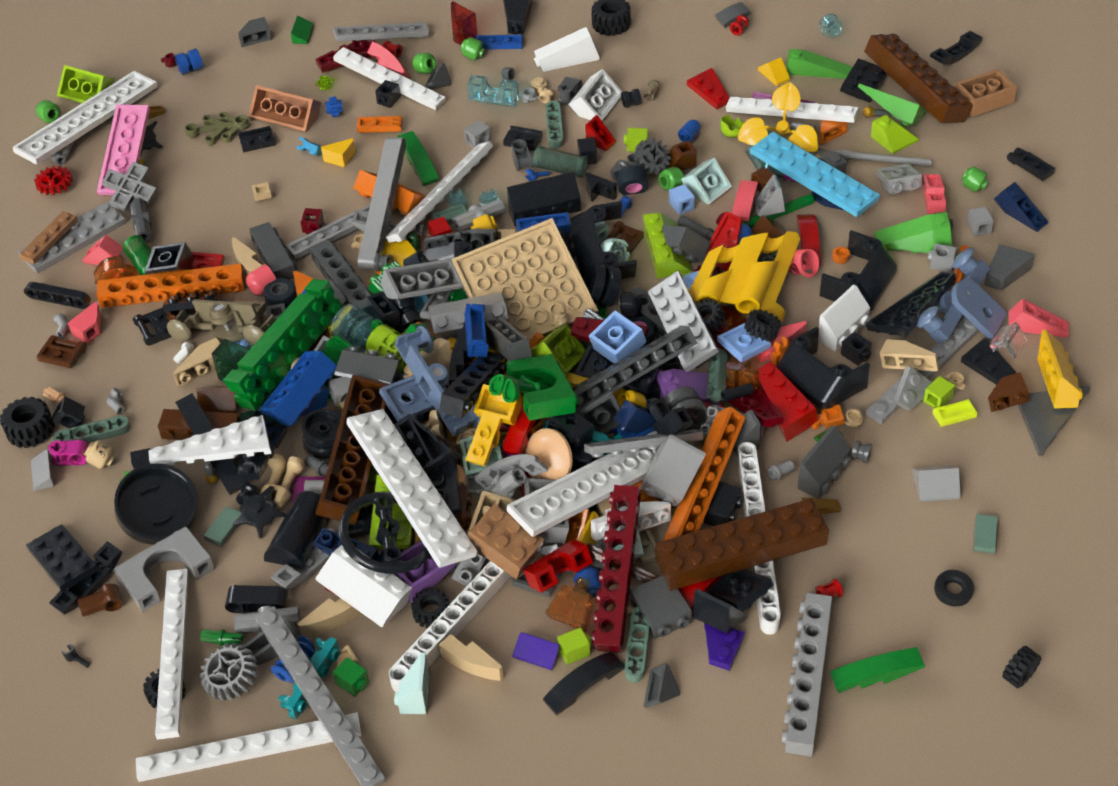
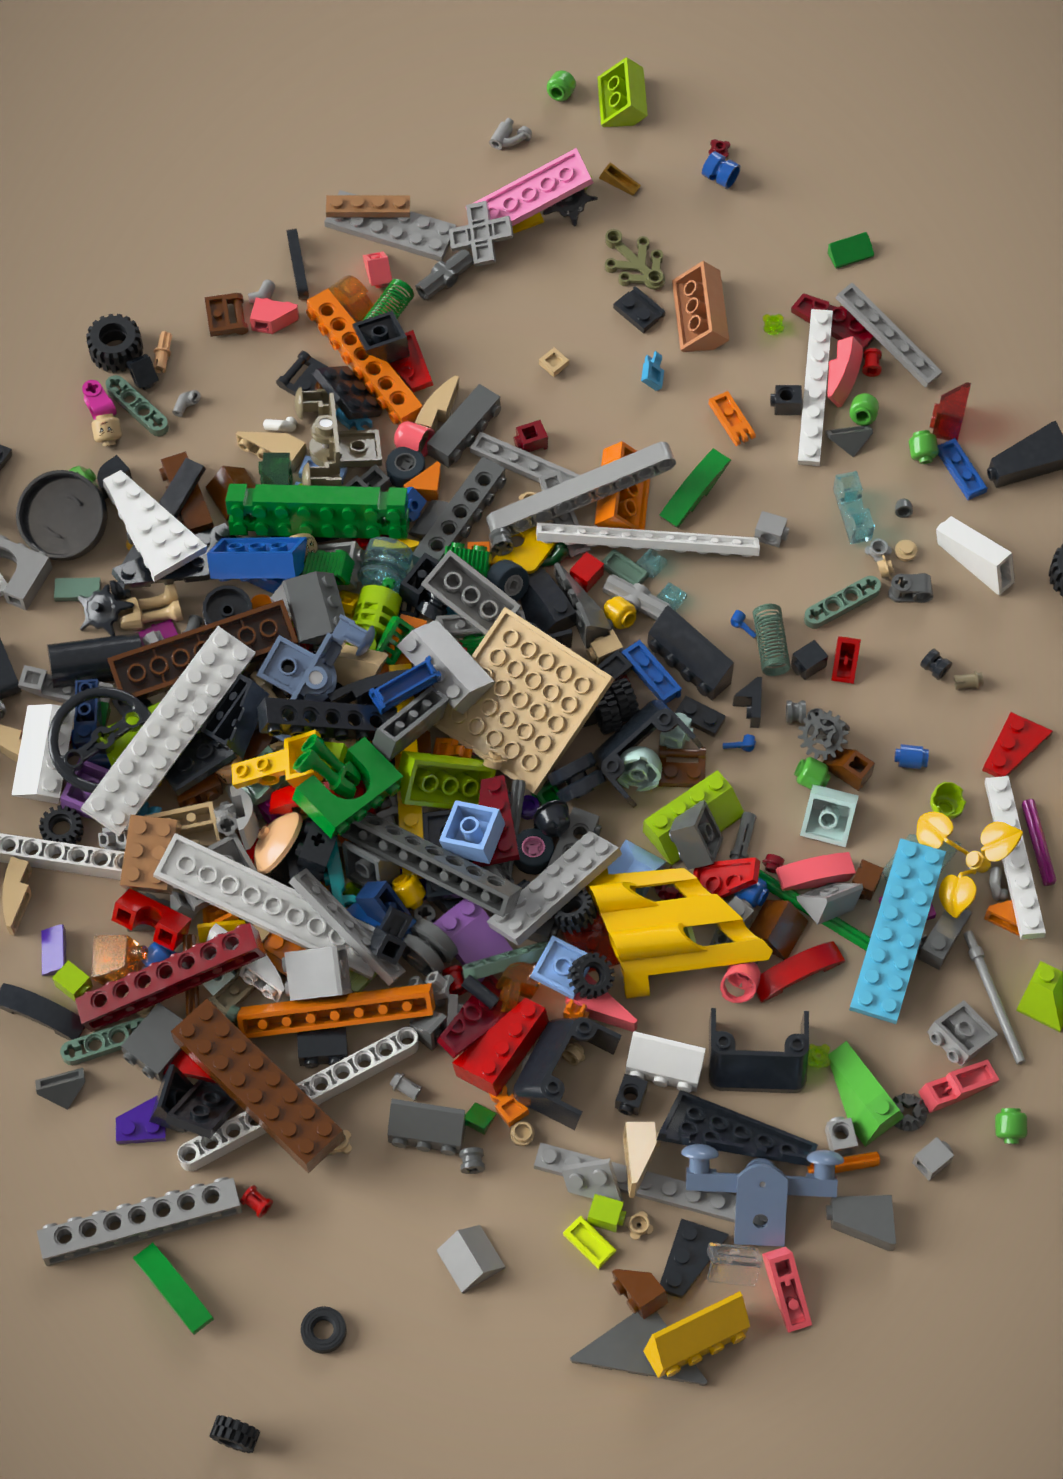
camera: 60 degrees right, 15 degrees up
white plate [13,71,158,165] -> none
light grey slope [31,449,54,491] -> none
red gear [34,165,73,195] -> none
dark grey slope [238,17,272,47] -> none
yellow slope [321,138,356,167] -> none
blue gear [325,96,343,117] -> none
black plate [503,126,543,151] -> none
dark grey piece [512,139,533,171] -> none
white slope [569,69,622,121] -> none
black wheel [616,166,649,195] -> none
lime brick [624,128,648,152] -> none
light blue brick [669,184,695,215] -> none
pearl gold piece [801,498,841,515] -> none
orange tile [832,247,850,264] -> none
sand green tile [973,514,997,554] -> none
dark blue slope [994,182,1049,232] -> none

